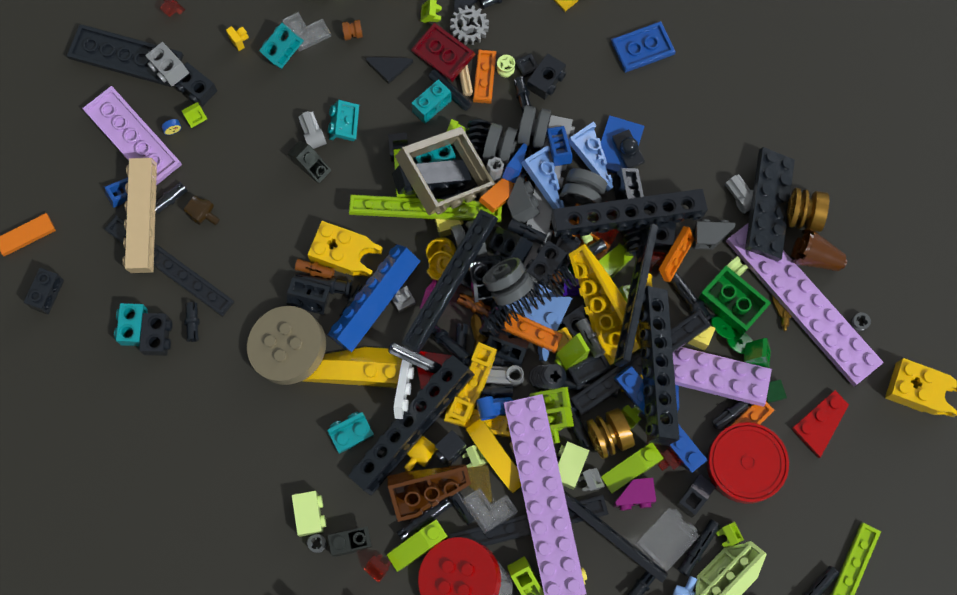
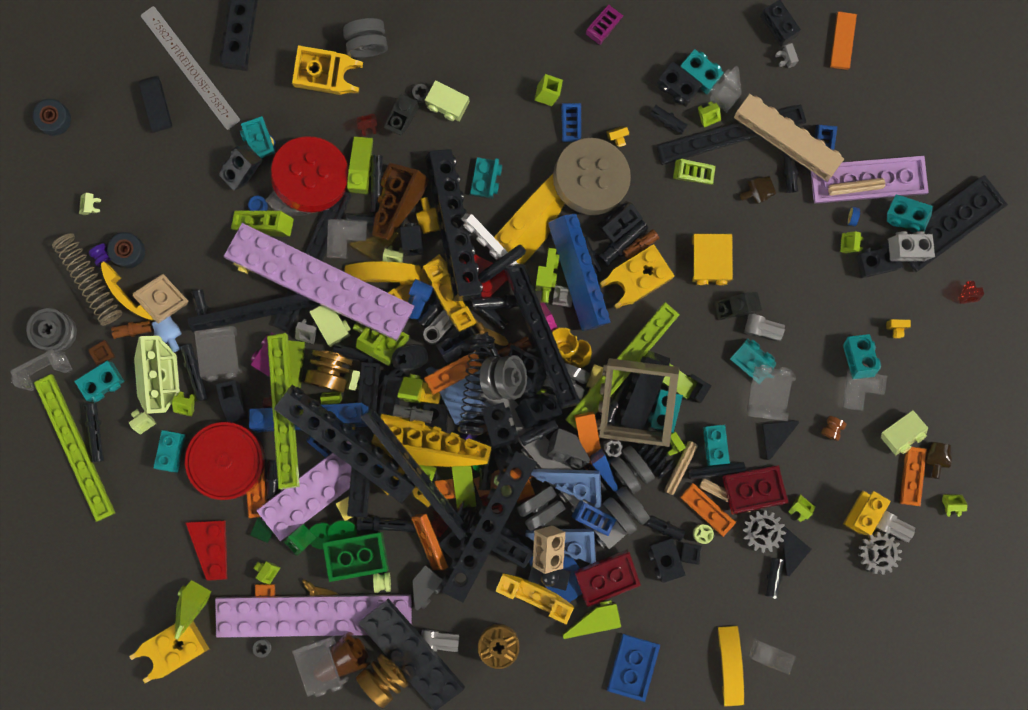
camera: 125 degrees right, 10 degrees up
none -> yellowish green tile [129,409,156,434]
none -> teal brick [154,430,186,472]
none -> lime slope [174,580,212,640]
none -> lime tile [254,561,280,584]
none -> orange tile [255,584,275,597]
none -> lime tile [267,333,300,490]
none -> clear panel [292,636,349,697]
none -> yellowish green tile [344,369,360,391]
none -> orange tile [434,479,456,499]
none -> pearl gold wheel [478,624,519,669]
none -> yellow slope [496,574,574,625]
none -> tan brick [533,525,565,574]
none -> lime brick [535,74,563,106]
none -> lime plate [535,248,559,303]
none -> blue slope [561,103,581,142]
none -> lime slope [562,600,621,639]
none -> dark red tile [574,549,641,607]
none -> magenta slope [586,5,623,45]
none -> yellow tile [606,126,629,147]
none -> tan axle [664,441,698,495]
none -> lime slope [673,159,715,185]
none -> yellow panel [692,234,733,285]
none -> lime tile [698,101,721,127]
none -> clear slope [710,66,742,113]
none -> clear panel [747,365,796,421]
none -> light grey tile [775,43,799,68]
none -> tan axle [828,178,885,196]
none -> teal brick [887,194,933,233]

